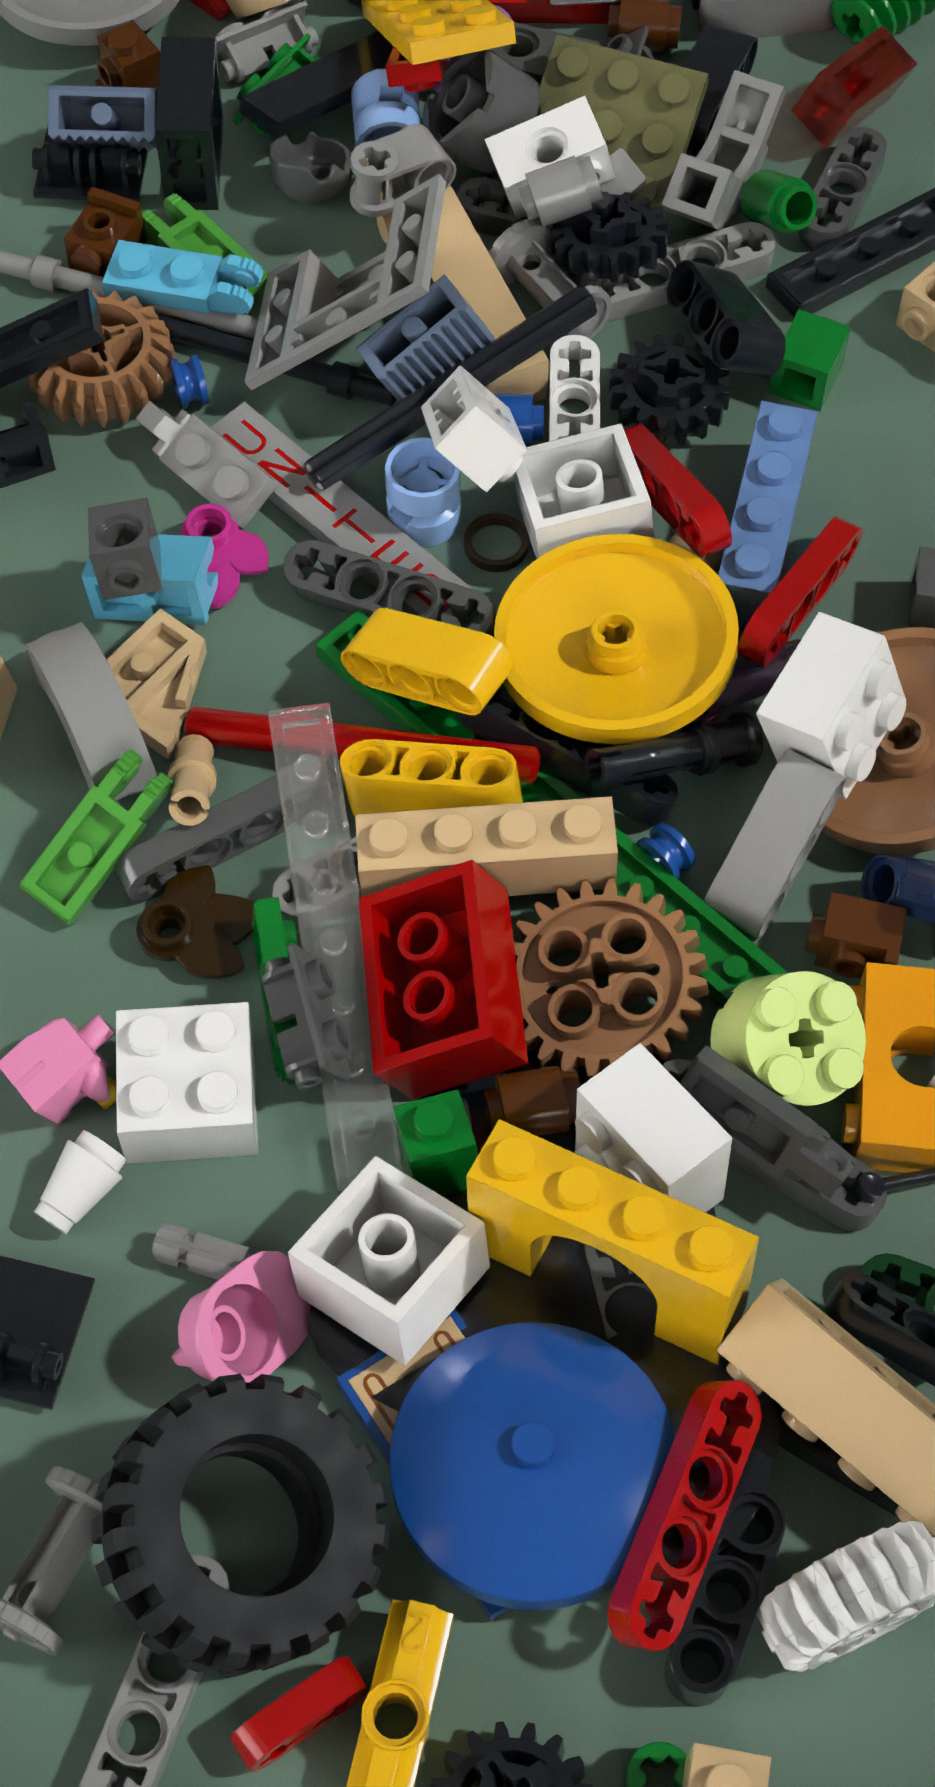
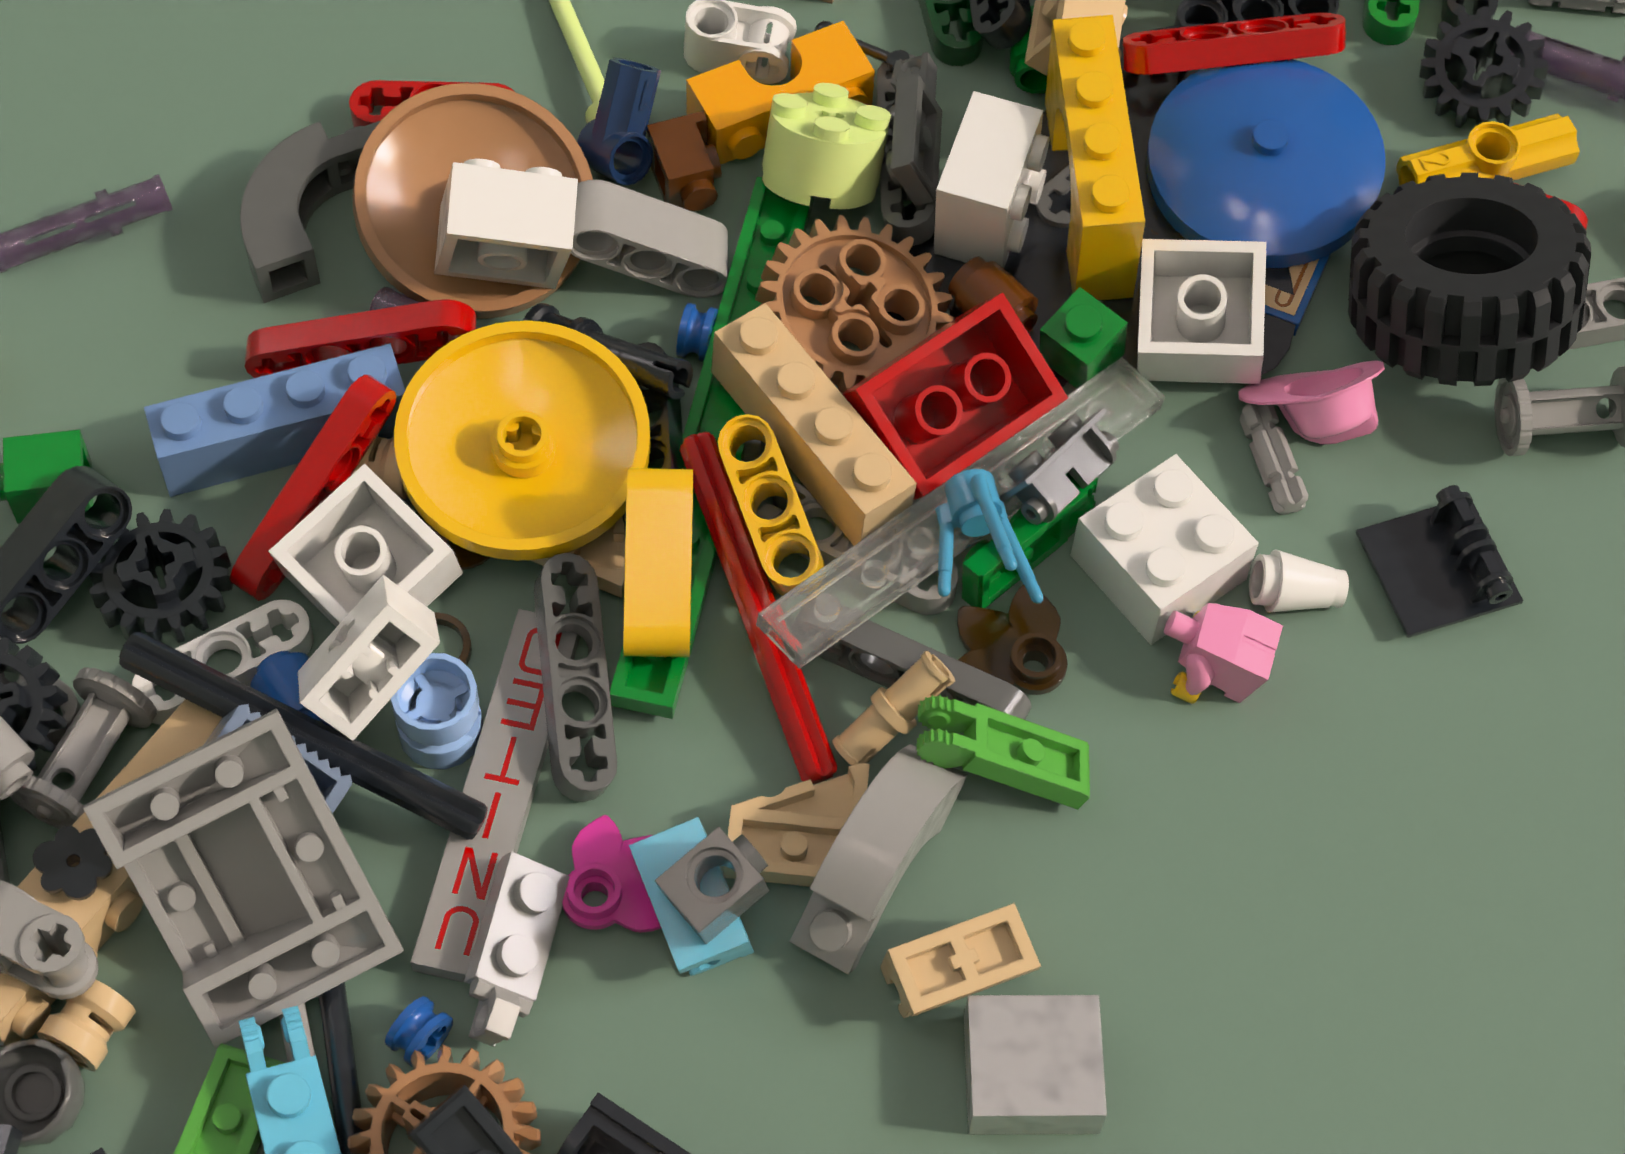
camera: 125 degrees left, 0 degrees up
none -> black plant [32,826,113,901]
none -> tan wheel [37,979,136,1072]
none -> dark azure plant [935,469,1043,604]

